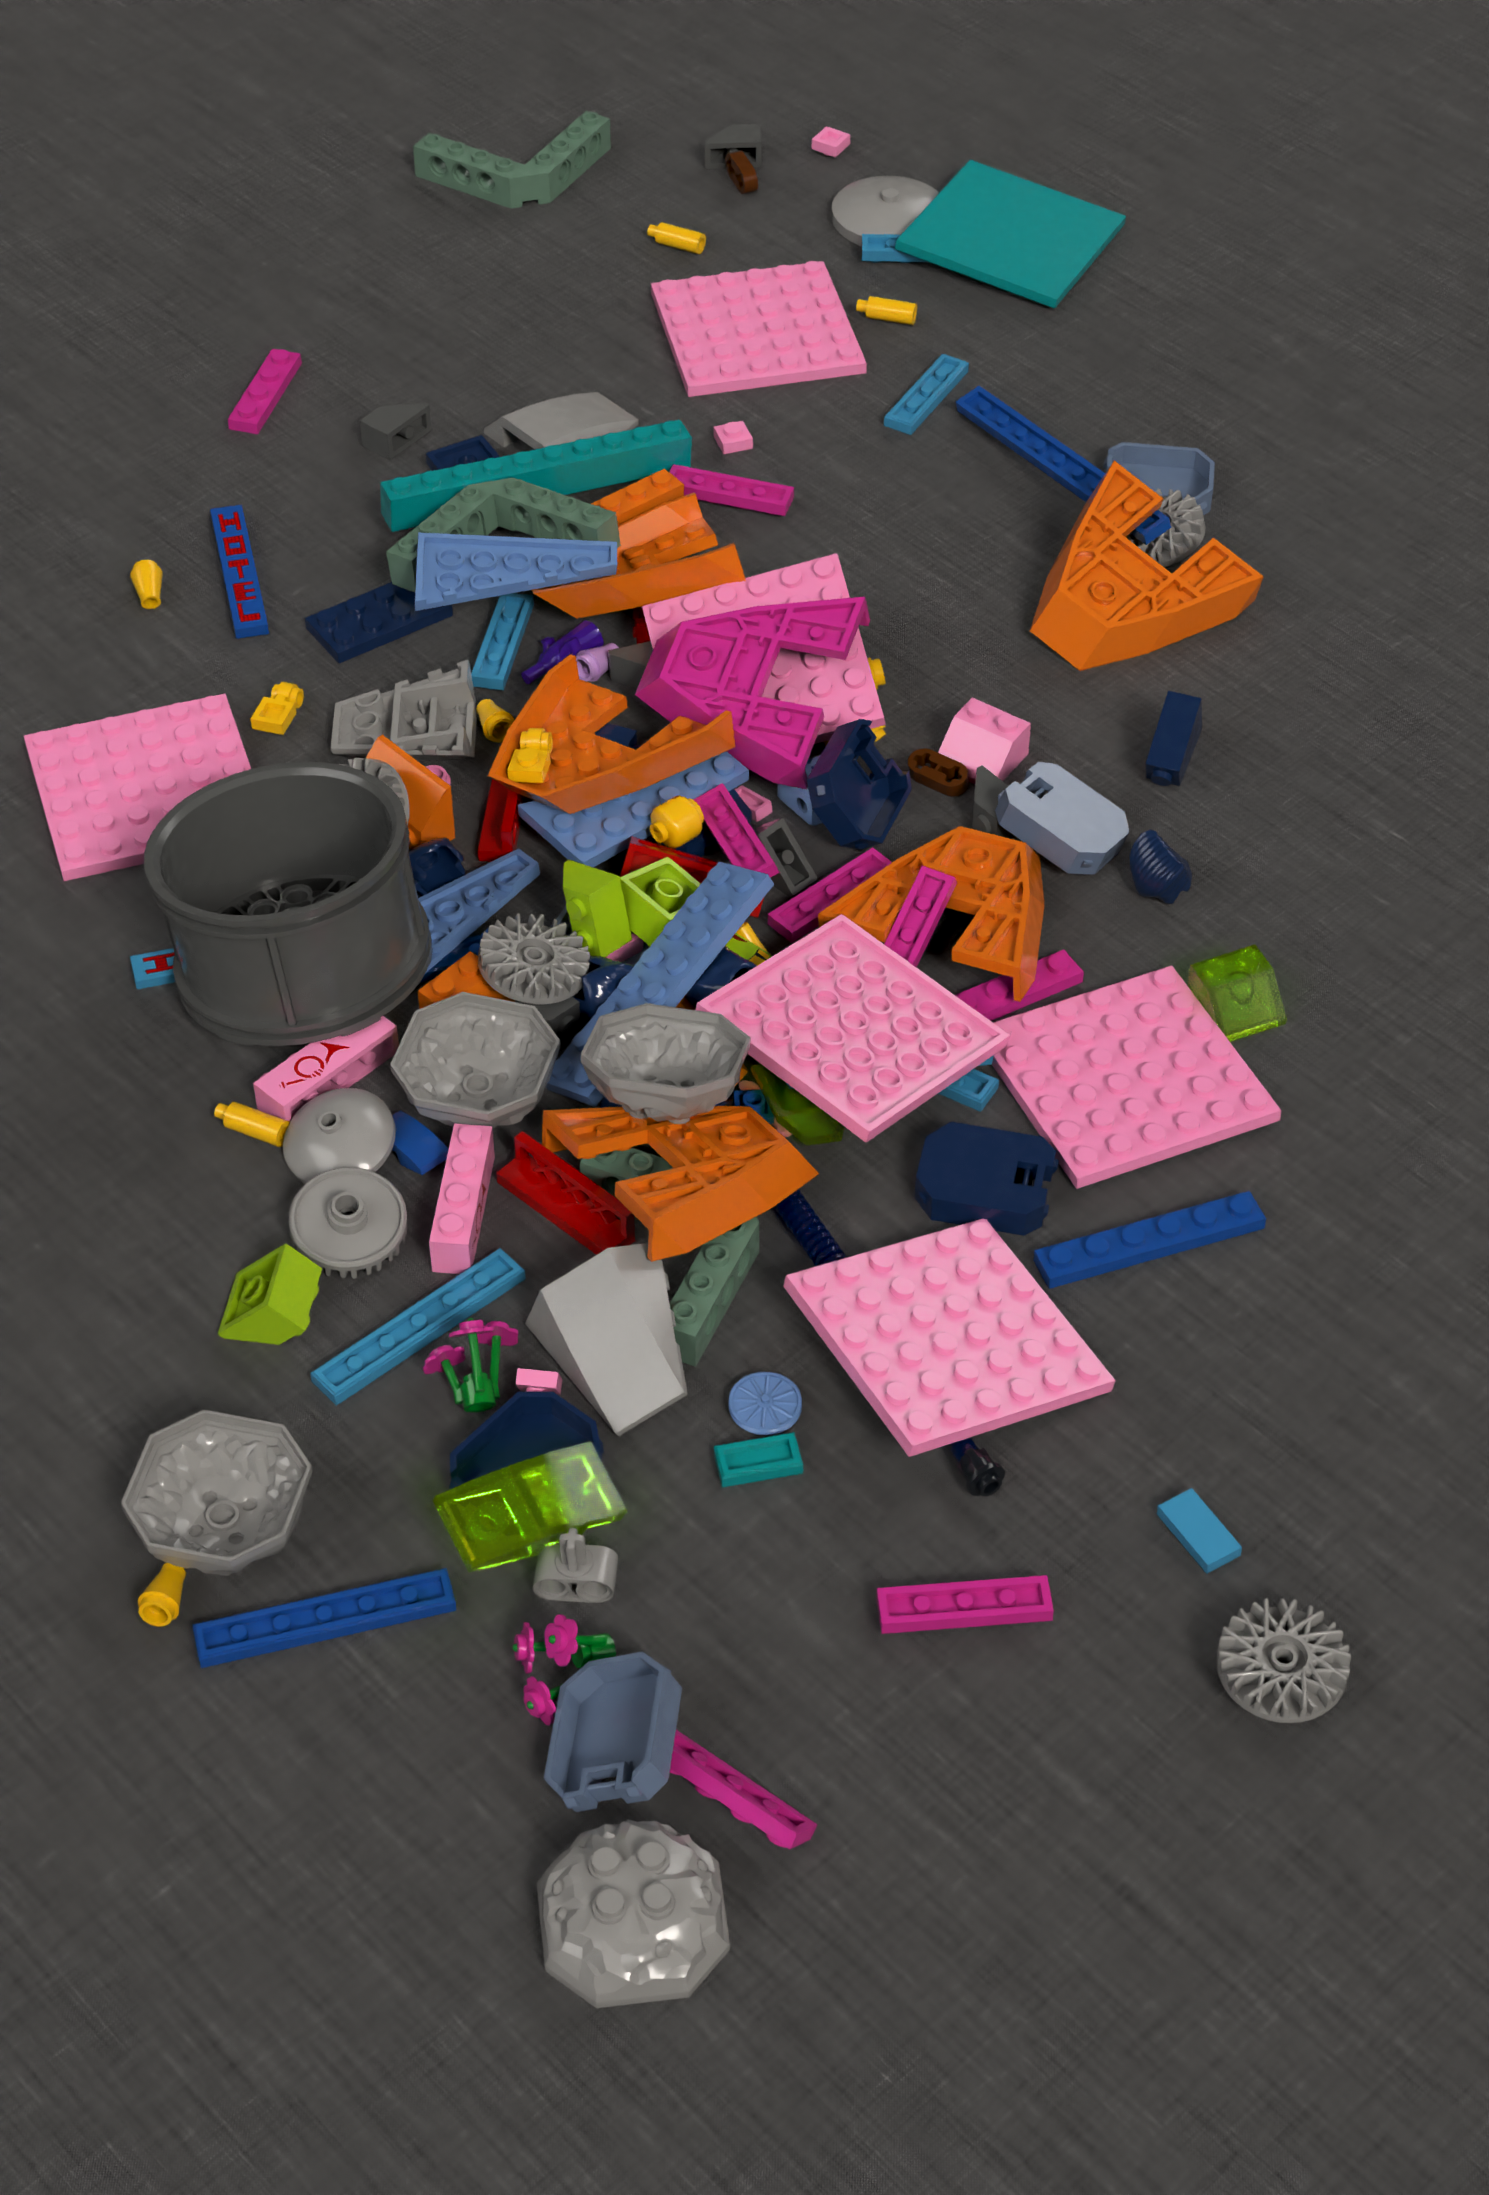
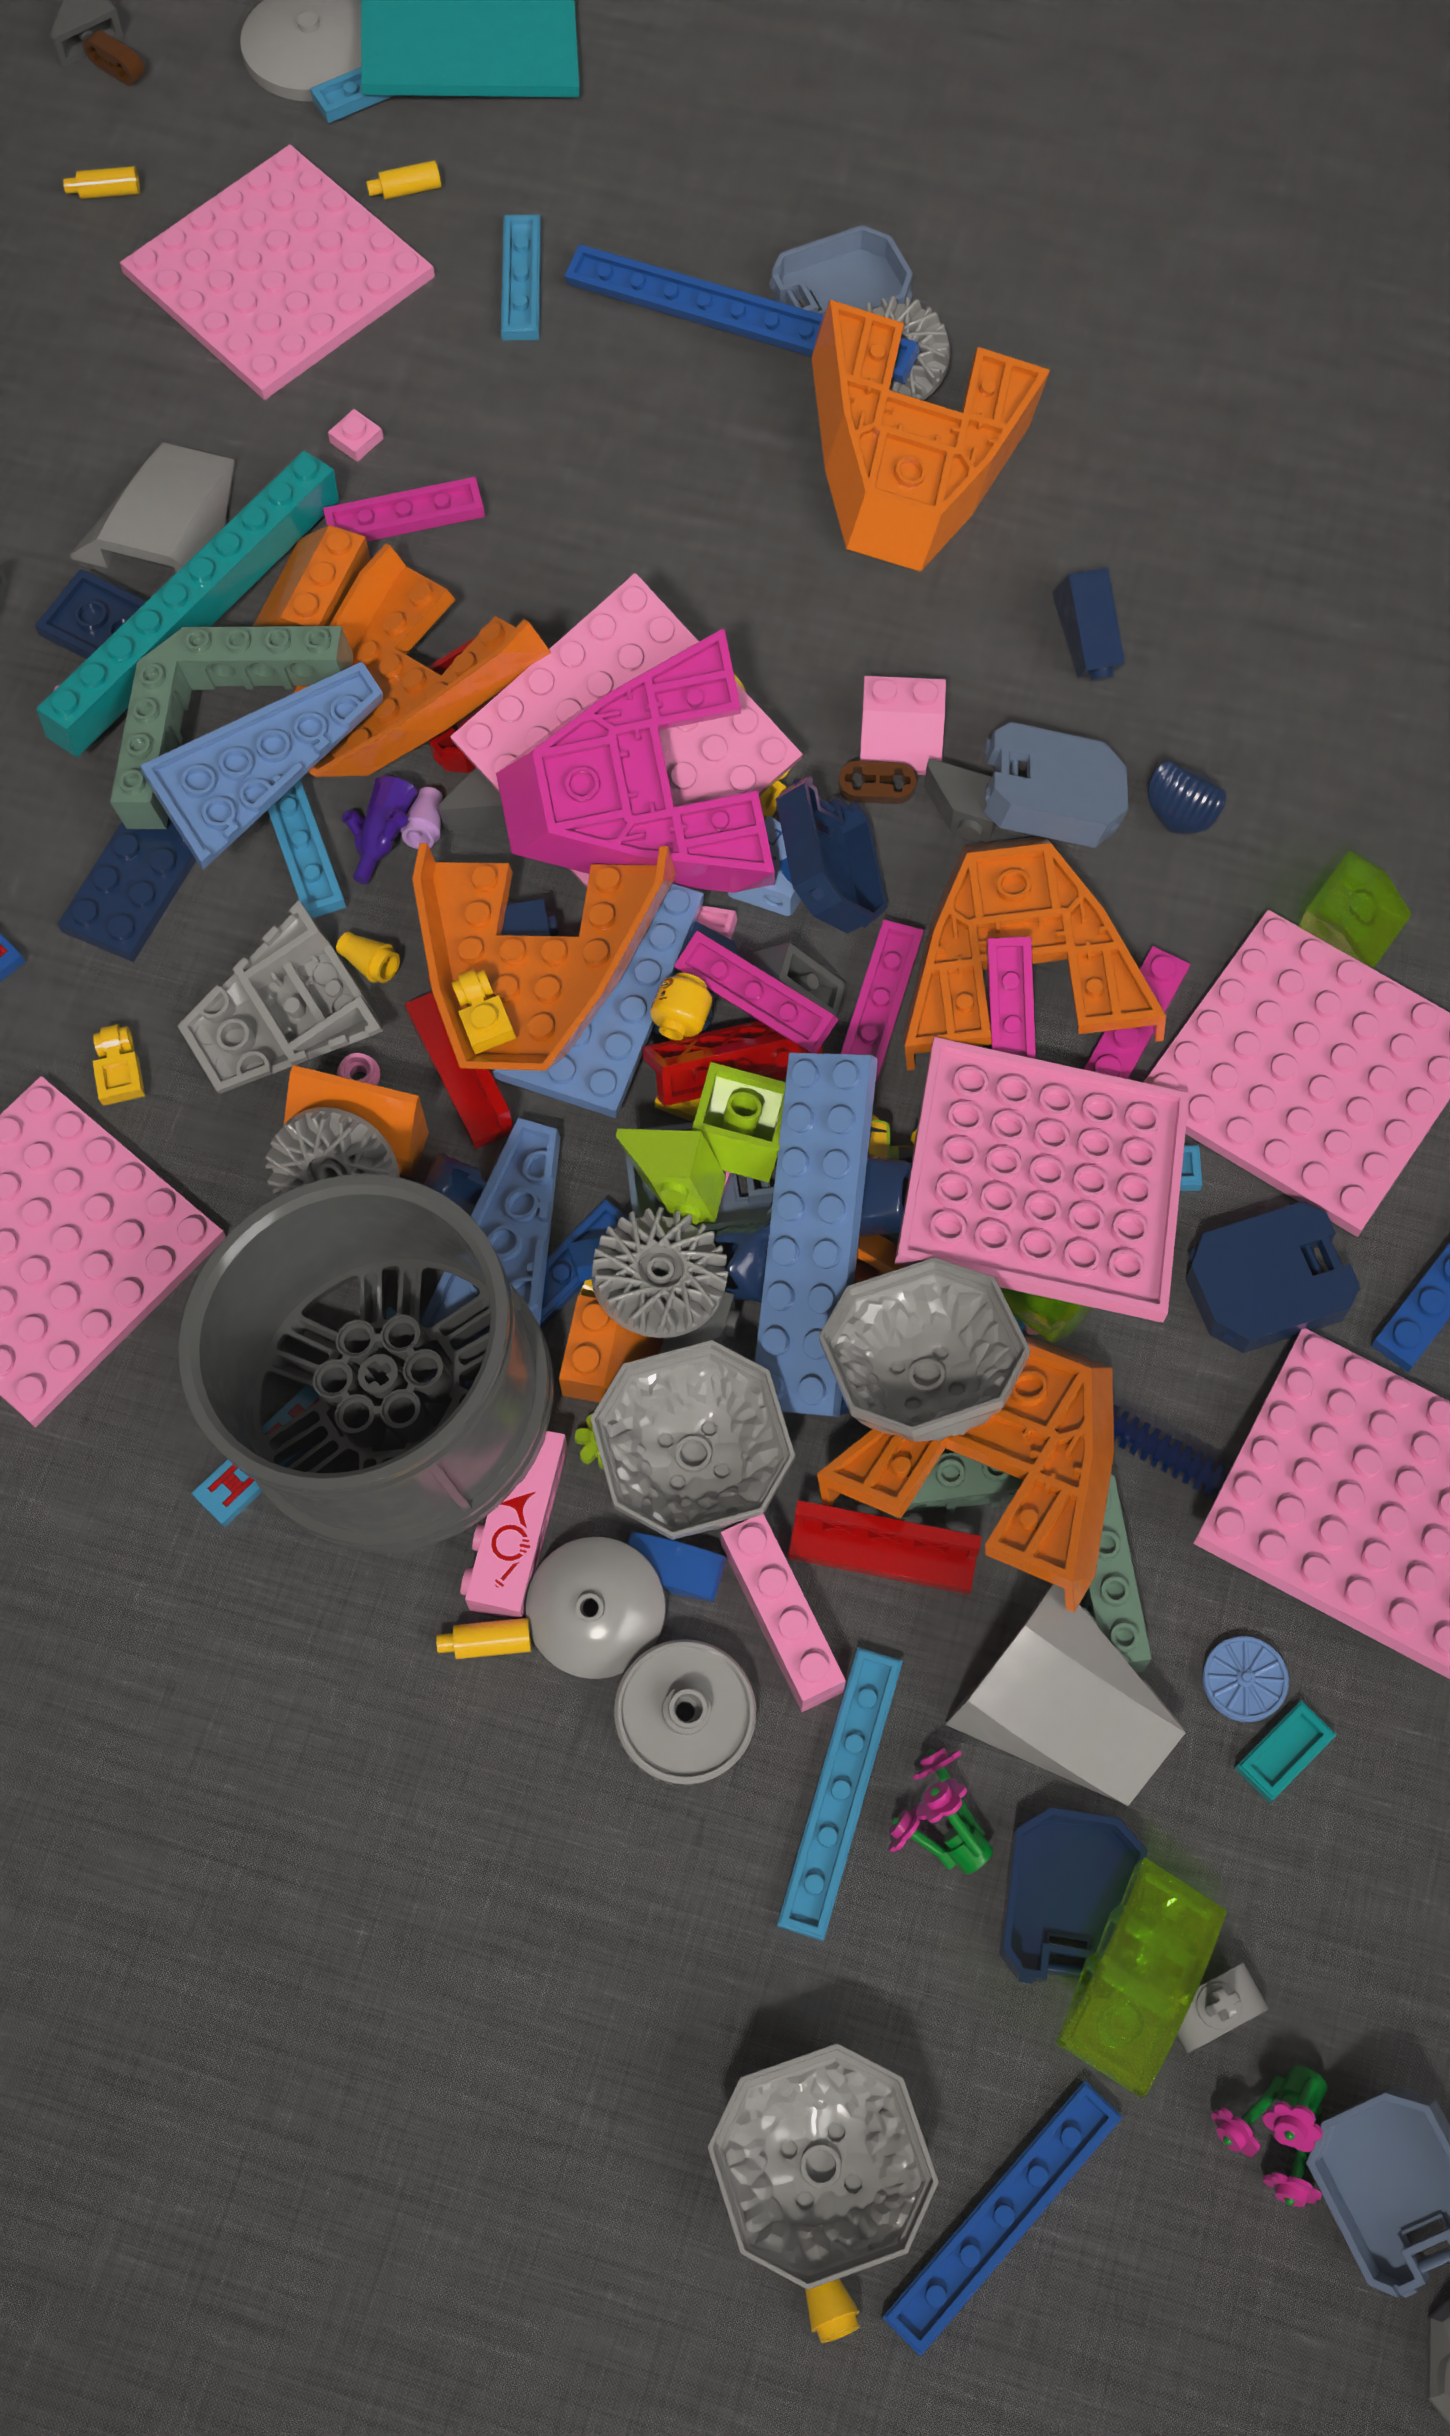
camera: 30 degrees left, 20 degrees up
lime slope [218,1243,322,1345] -> none
bright pink plate [516,1368,562,1395] -> none

